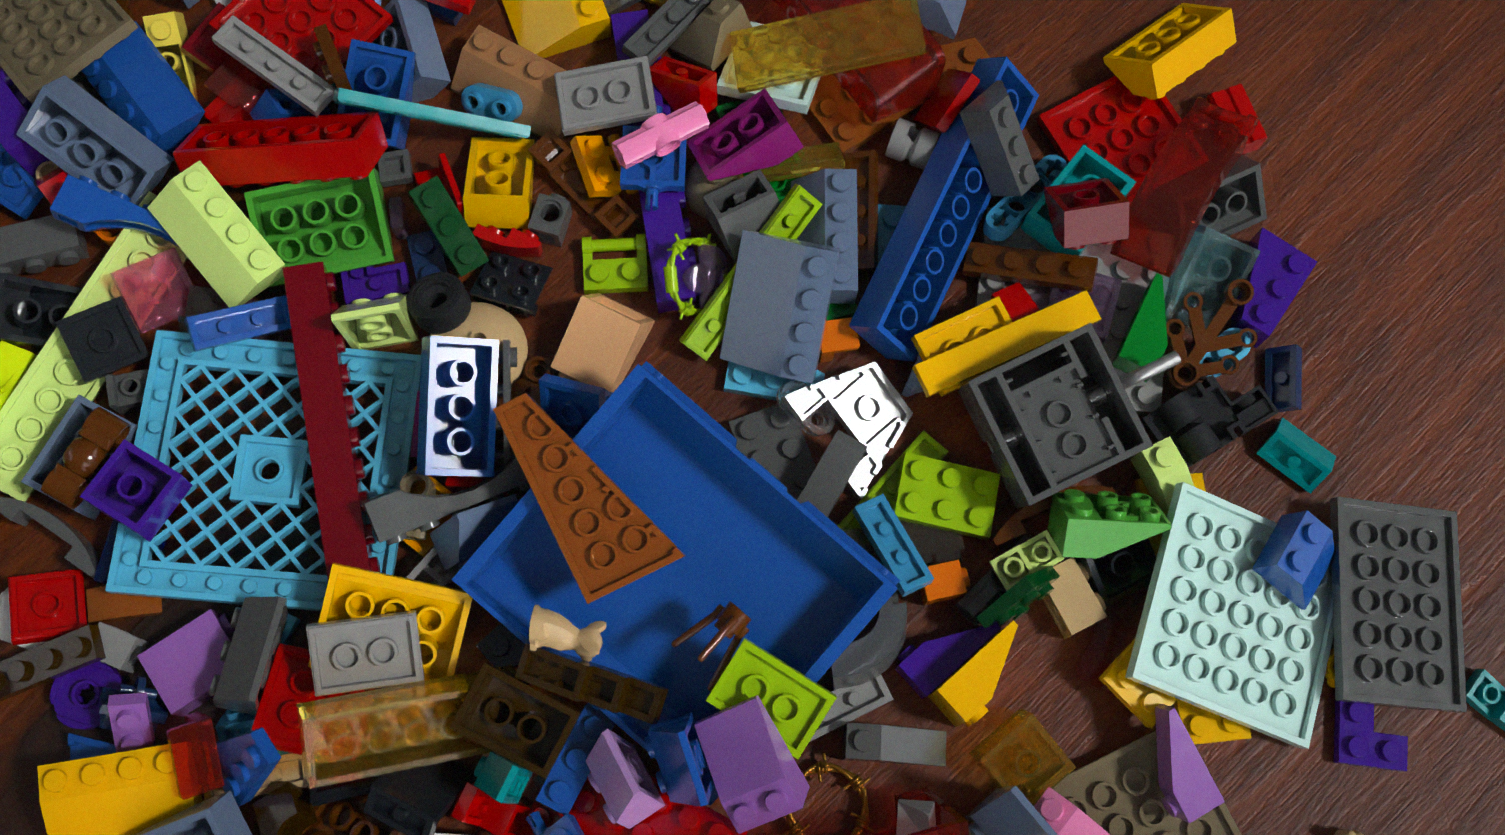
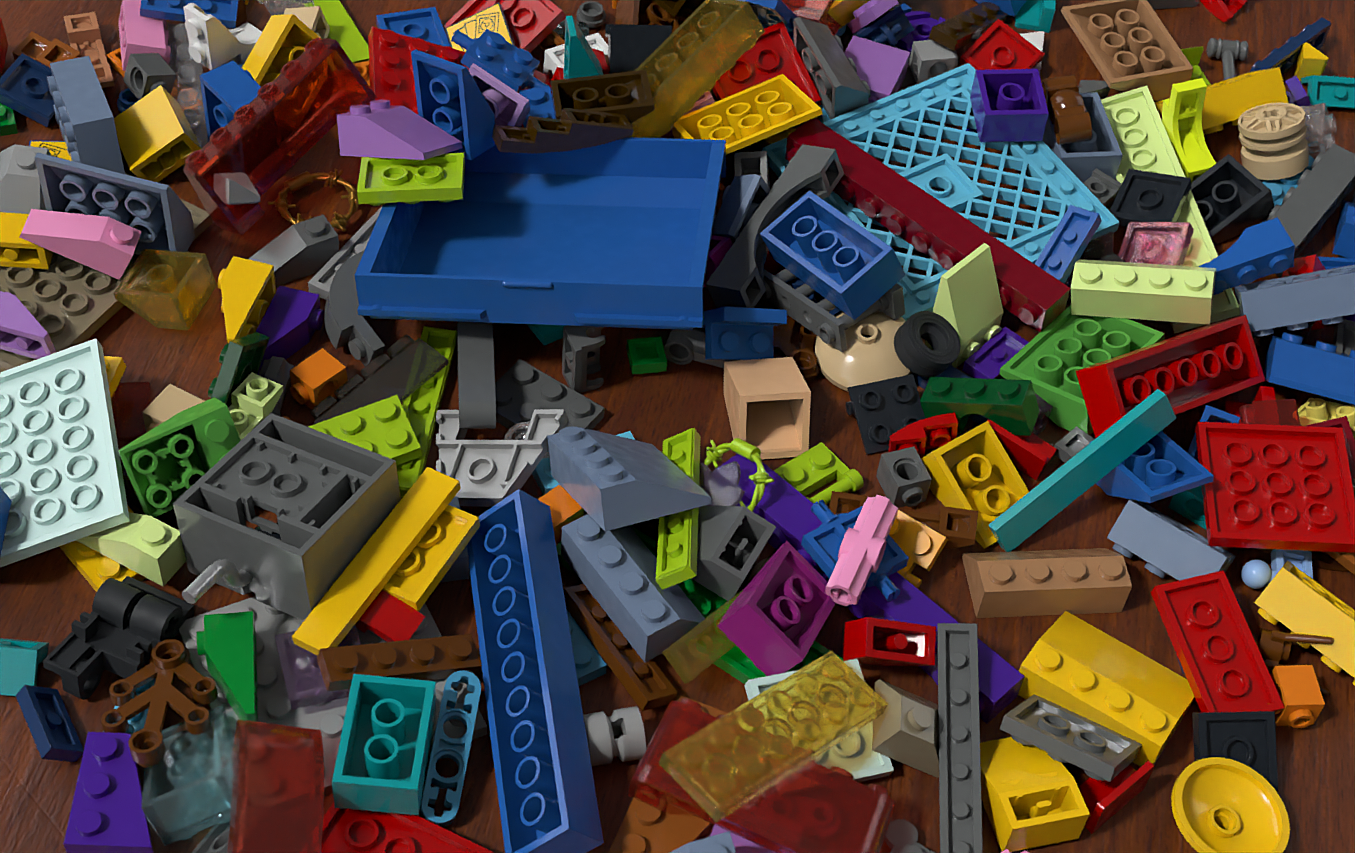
camera: 145 degrees right, 25 degrees down
light grey plate [212,15,336,117] -> none
light grey tile [306,610,425,697] -> none
reddish brown plate [312,24,352,90] -> none
dark azure plate [461,83,523,122] -> none
dark orange wing [493,393,686,604] -> none
tan animal [529,605,607,662] -> none
light grey tile [554,56,658,136] -> none
reddish brown plant [671,601,751,691] -> none
dark azure plate [853,494,934,597] -> none
red tile [913,68,980,133] -> none
dark grey slope [960,80,1039,196] -> none
dark red slope [1044,178,1130,250] -> none

